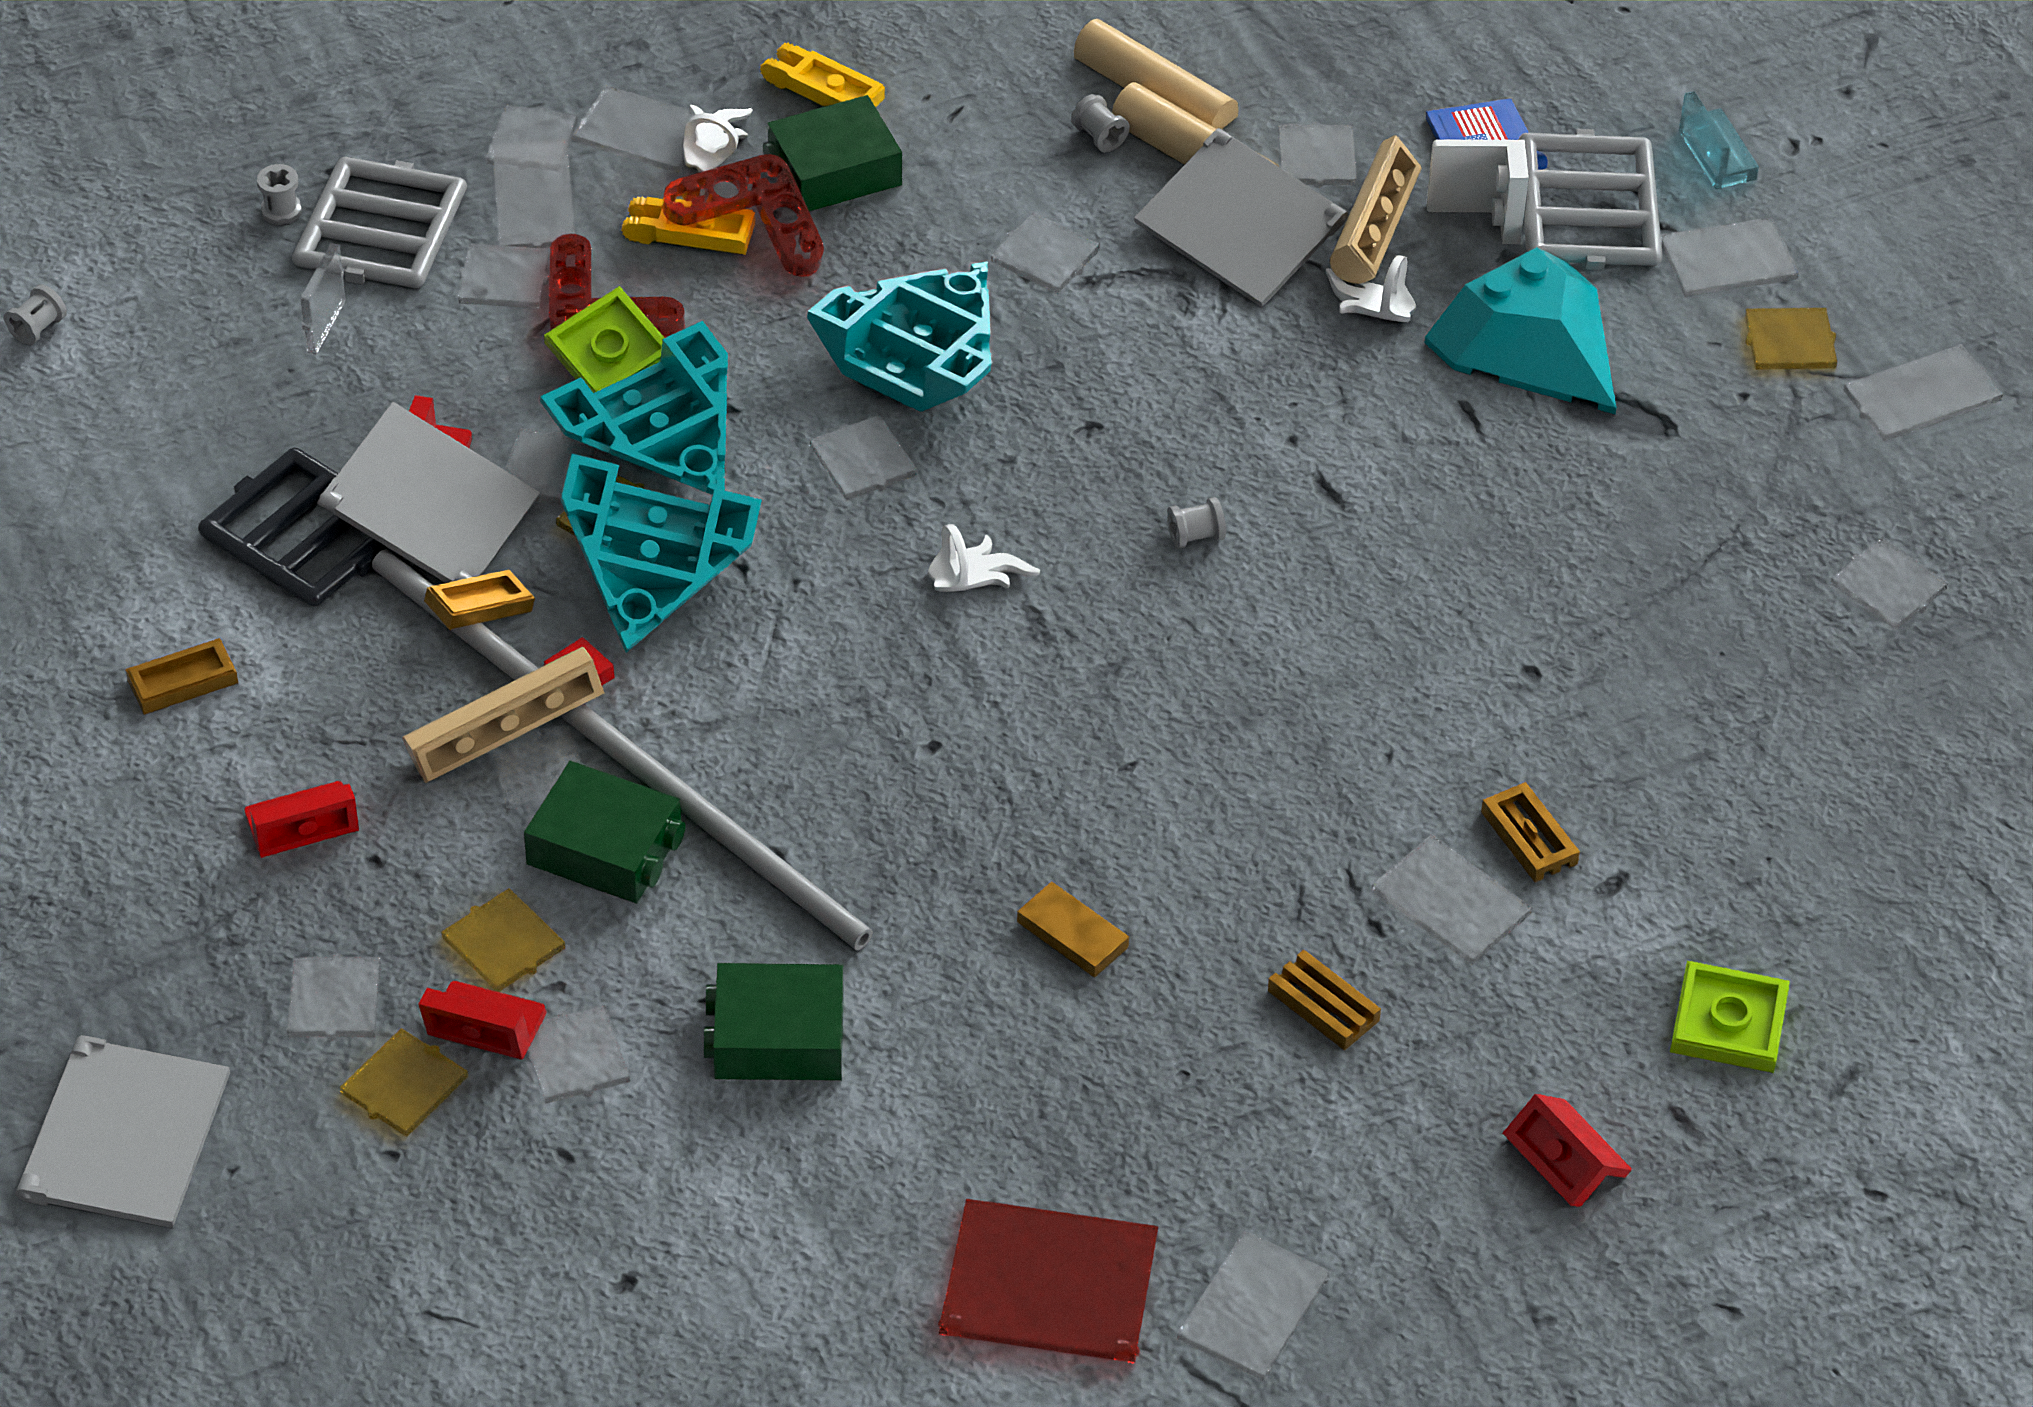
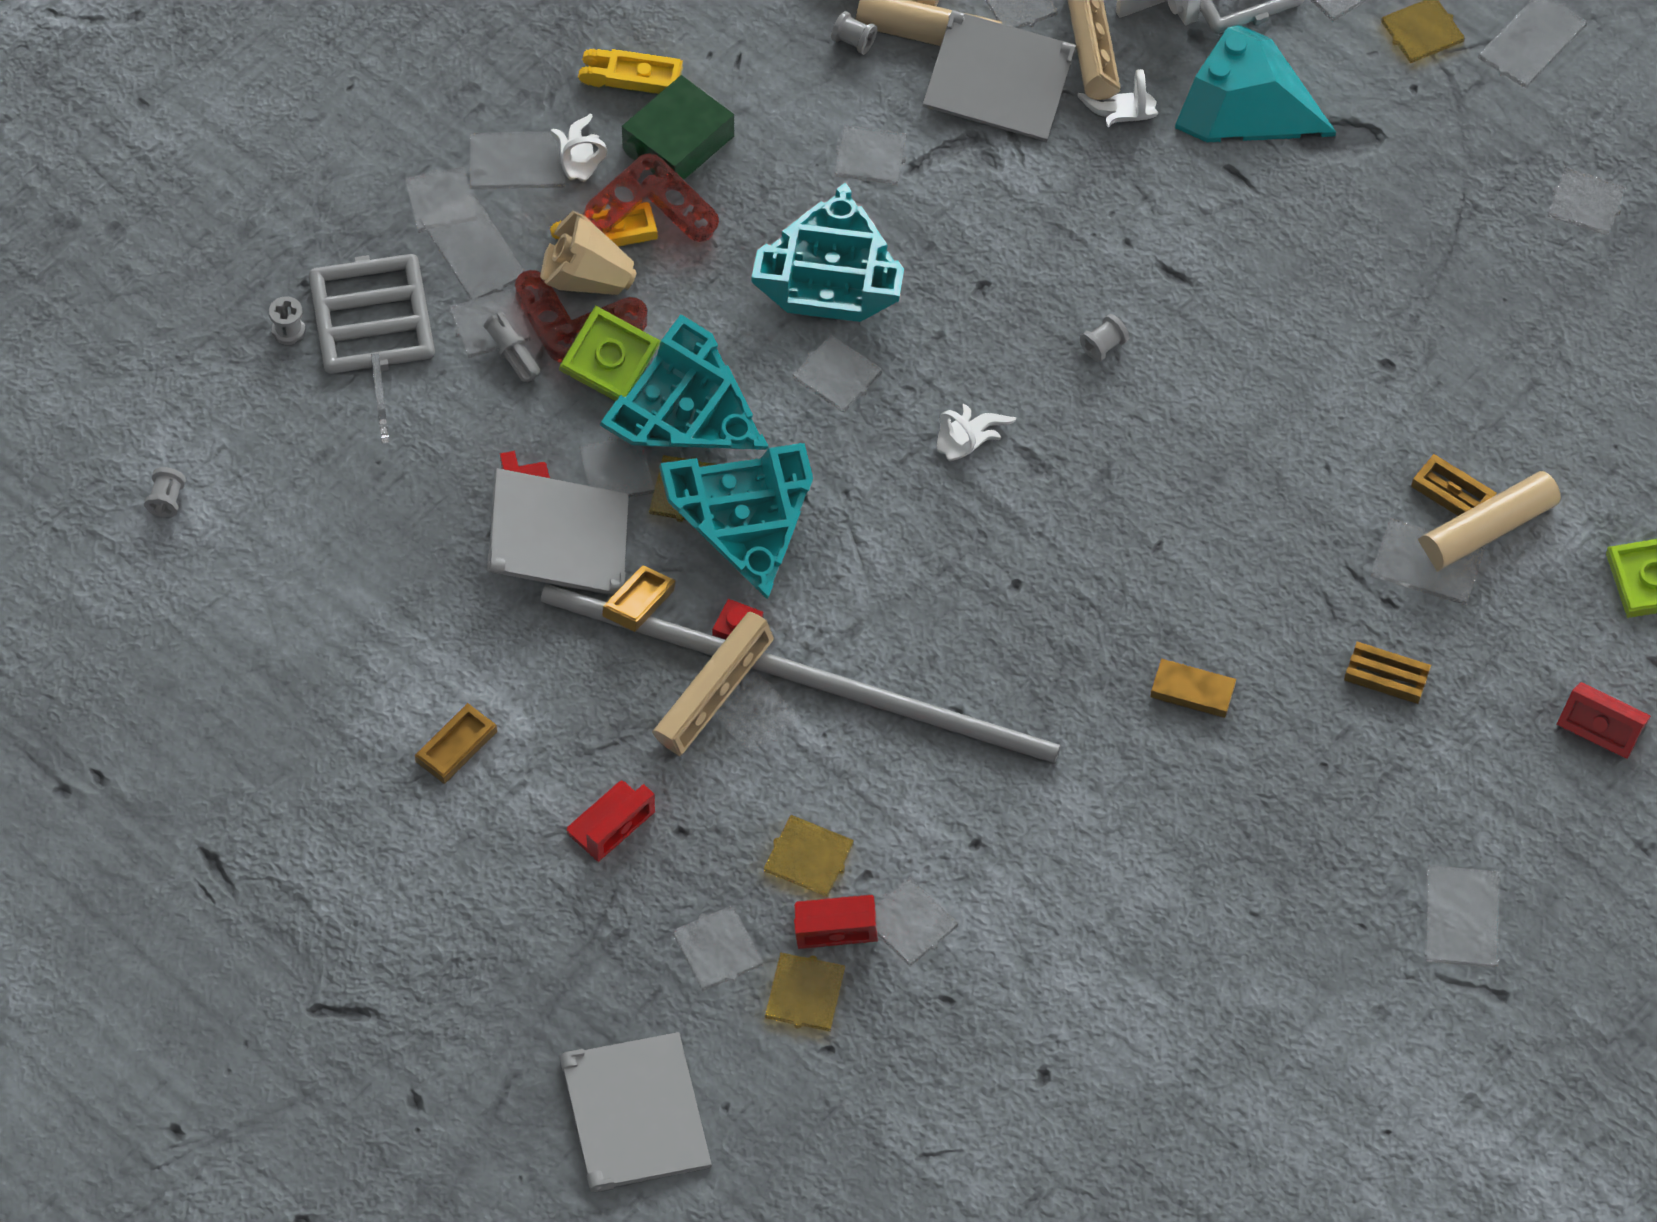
camera: 25 degrees left, 10 degrees up
black bar [198,447,388,606] -> none
dark green brick [524,760,686,904] -> none
dark green brick [704,963,844,1081] -> none
clear red piece [938,1199,1158,1363] -> none
none -> light grey axle [484,312,540,382]
none -> tan cone [540,211,636,295]
none -> tan brick [1418,471,1561,572]

